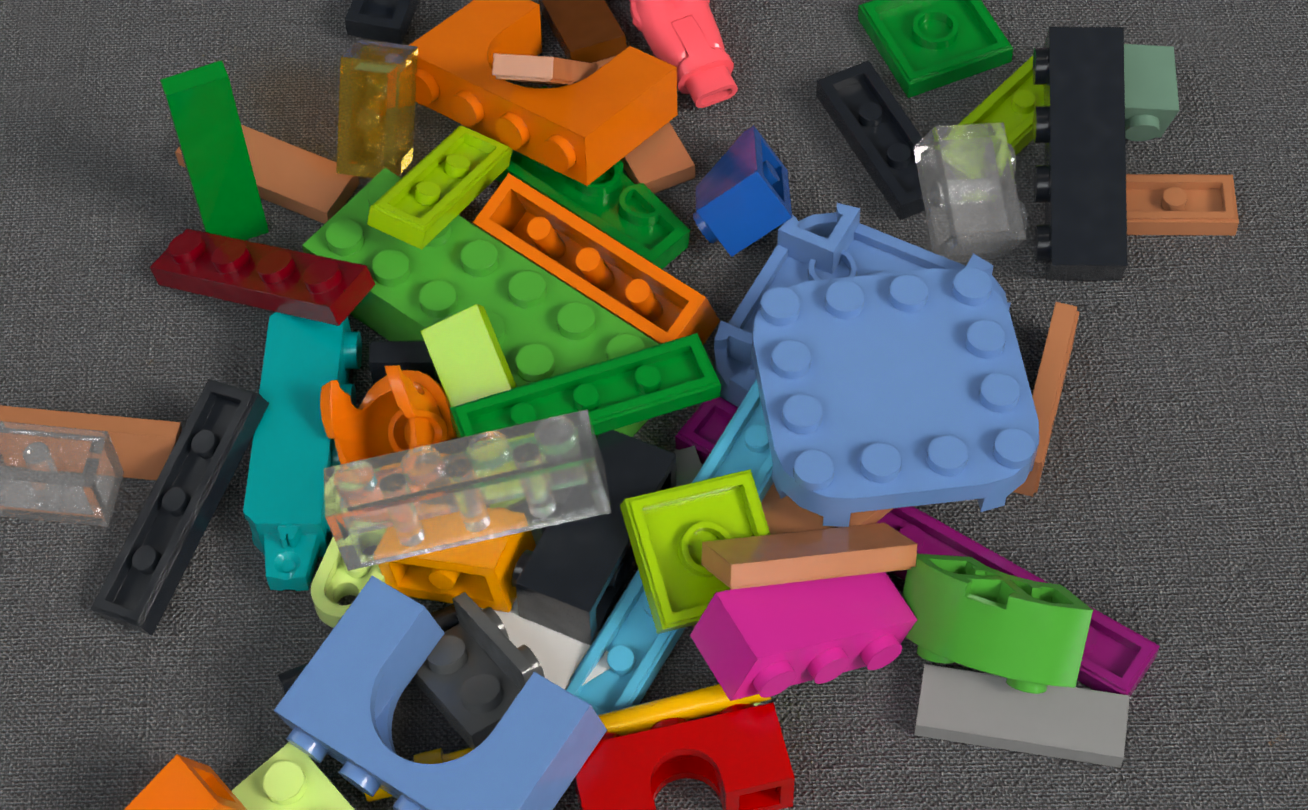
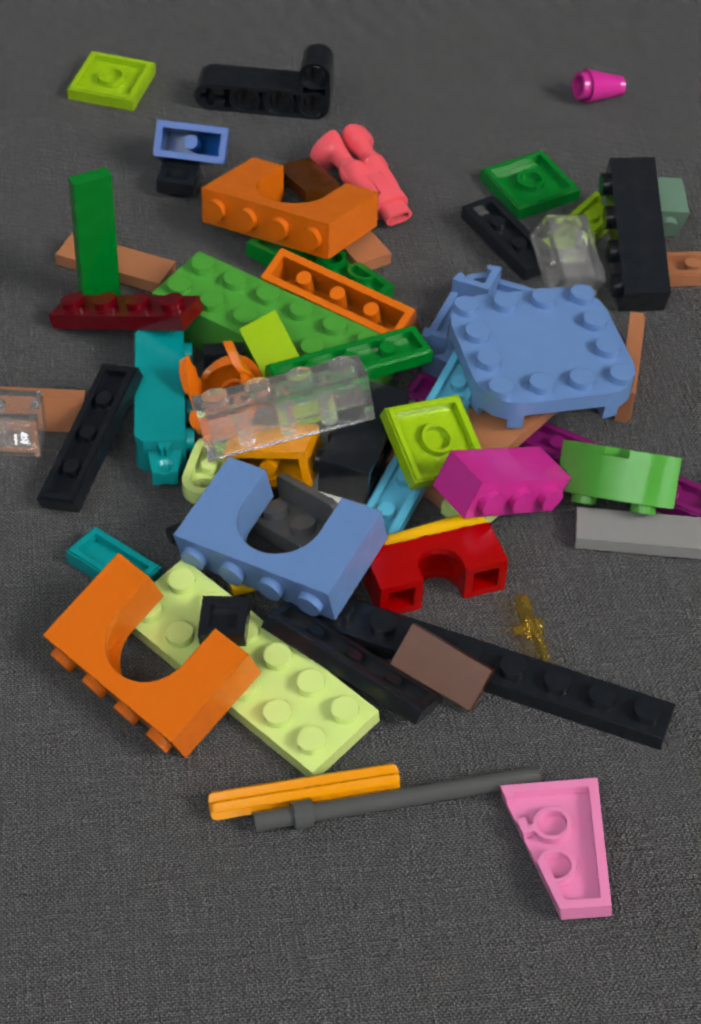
camera: 10 degrees left, 10 degrees down
clear yellow brick [336,39,418,178] -> none
lime tile [367,126,512,250] -> none
nougat tile [492,53,599,86] -> none
blue slope [693,125,792,257] -> none
nougat tile [701,523,917,590] -> none
none -> teal tile [65,526,162,582]

